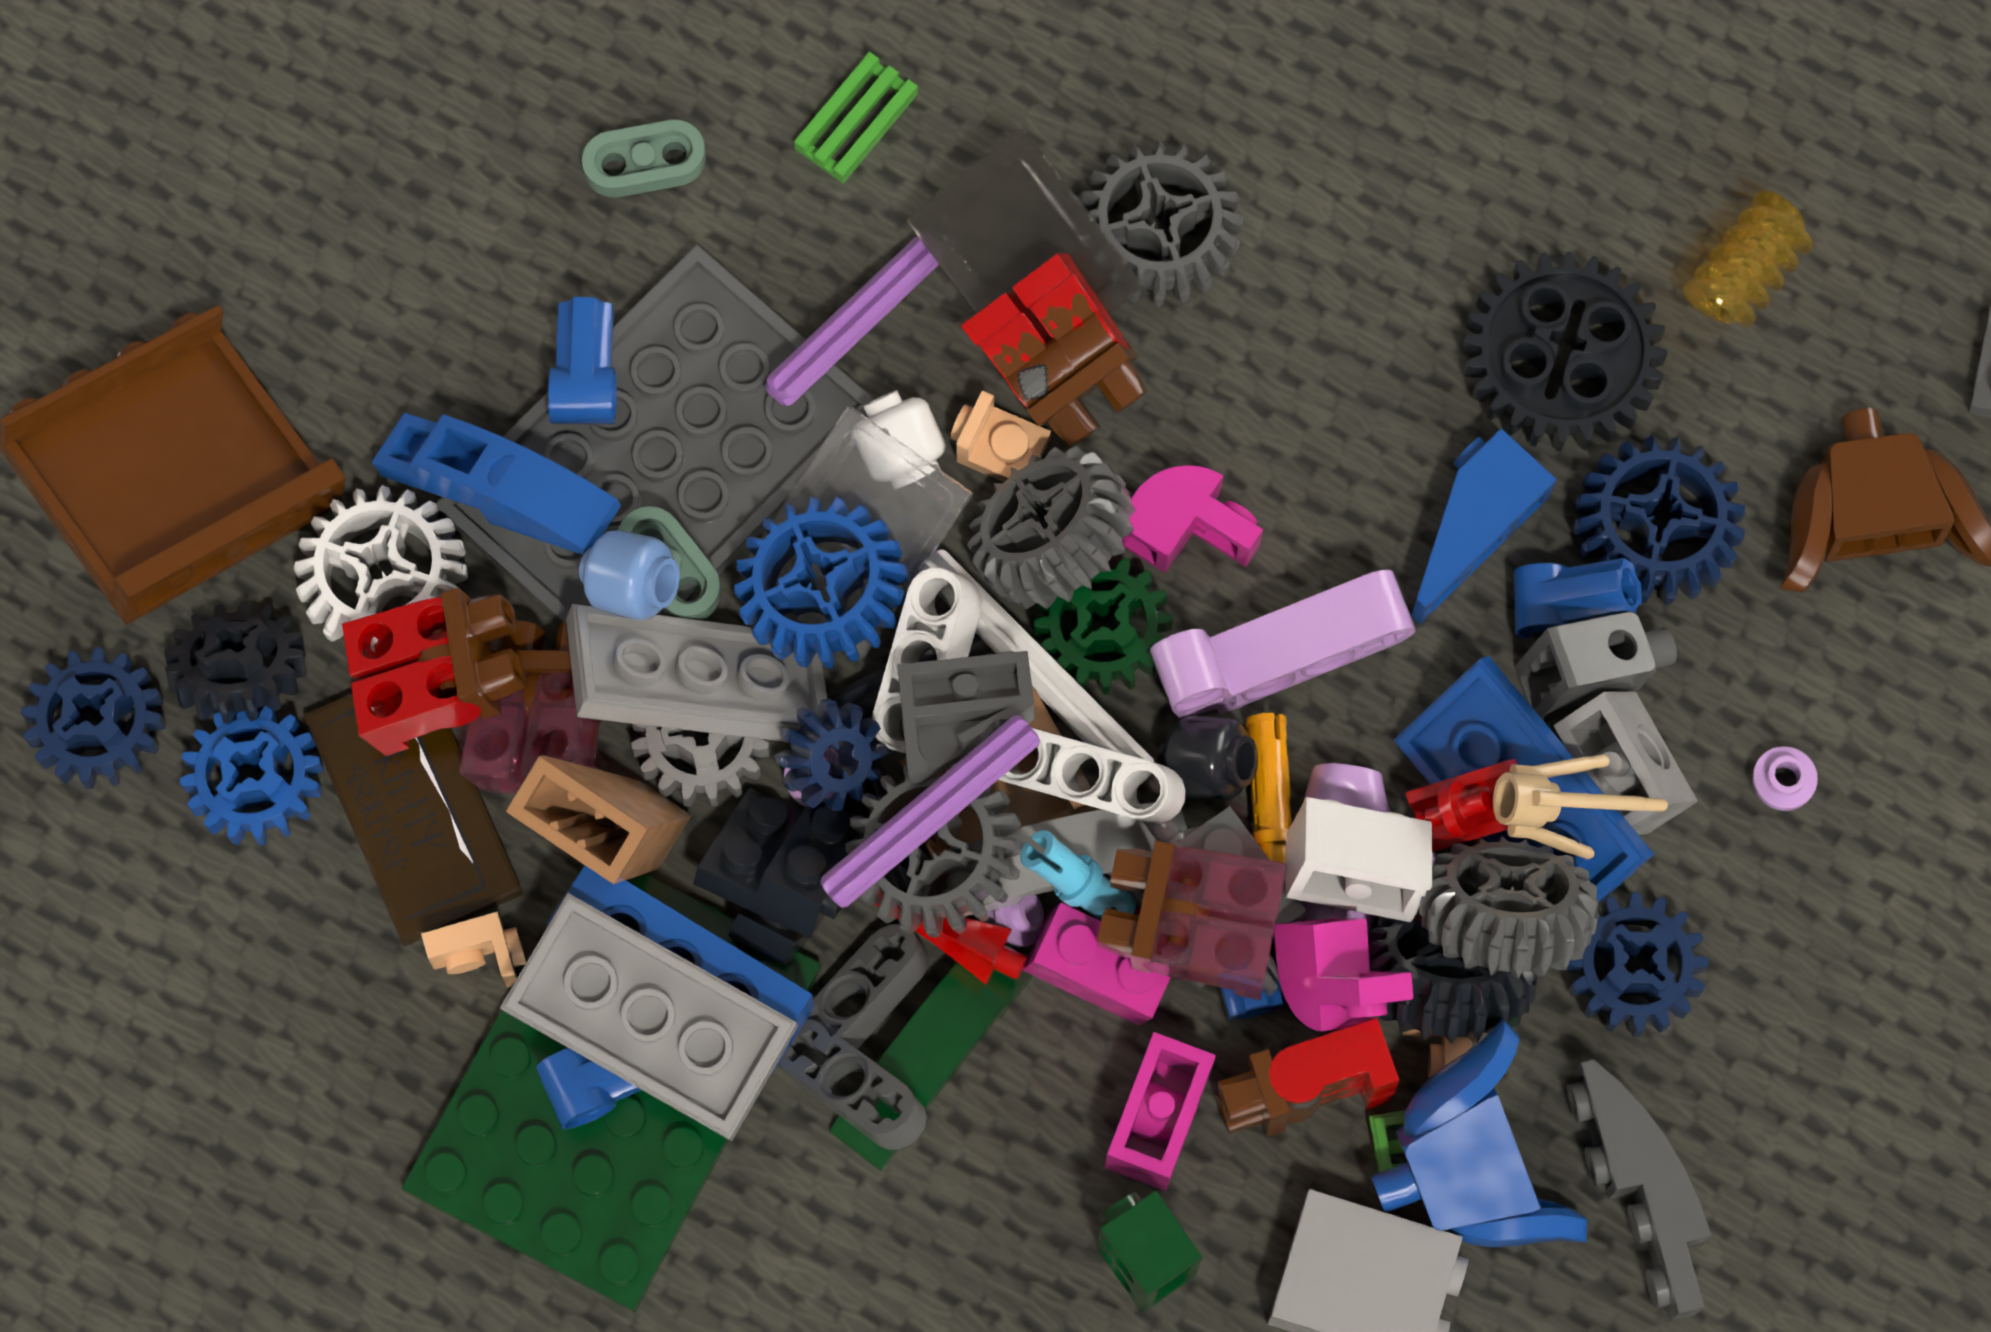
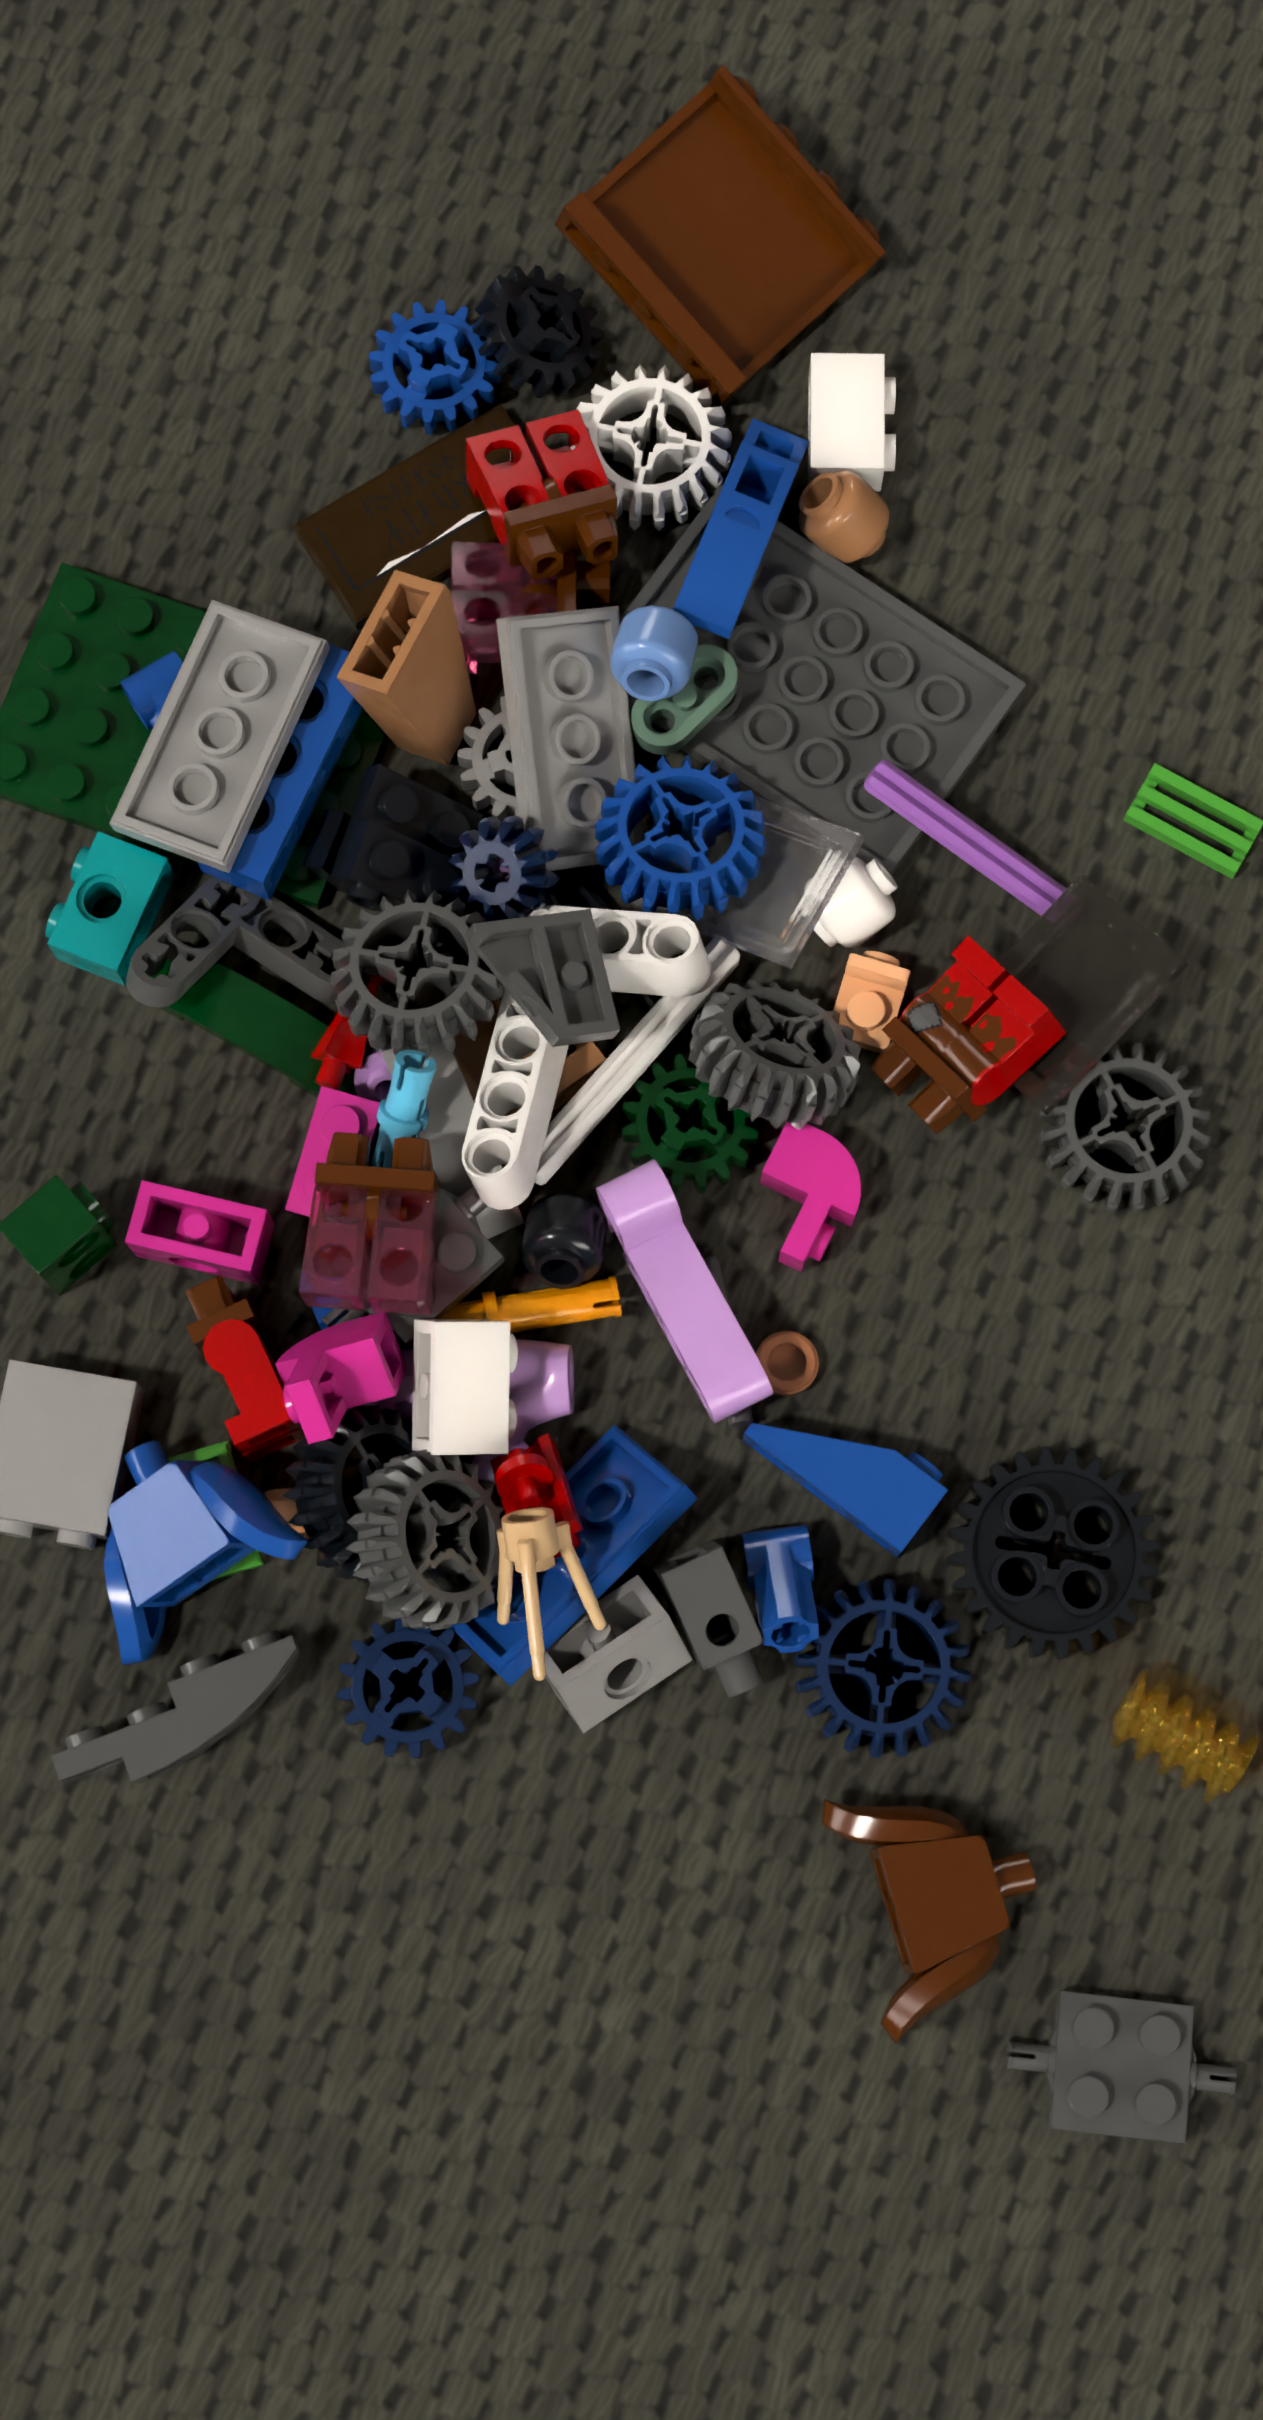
camera: 85 degrees right, 5 degrees up
dark blue gear [21,647,166,789] -> none
light nougat bracket [421,912,527,988] -> none
blue piece [548,297,617,424] -> none
sand green plate [582,120,706,198] -> none
medium lavender axle [820,715,1040,908] -> none
lavender plate [1752,746,1818,811] -> none
none -> teal brick [45,831,175,986]
none -> nougat tile [756,1331,819,1397]
none -> medium nougat head [798,470,890,563]
none -> white brick [808,353,896,491]

